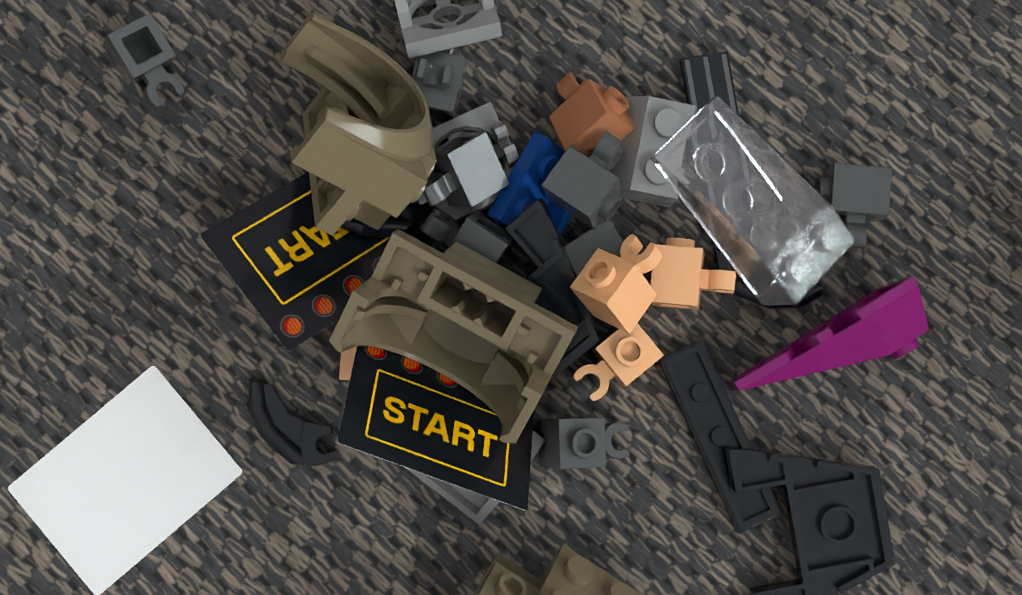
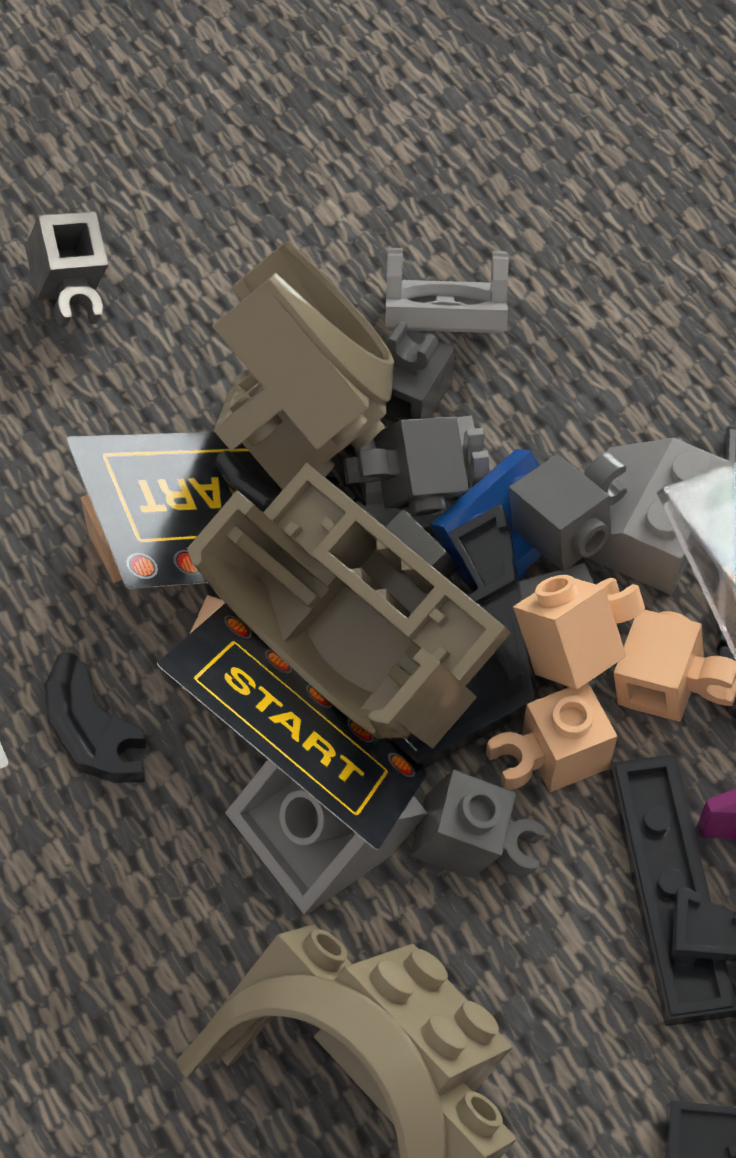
camera: 20 degrees right, 25 degrees down
nougat brick [549,72,635,158] -> none

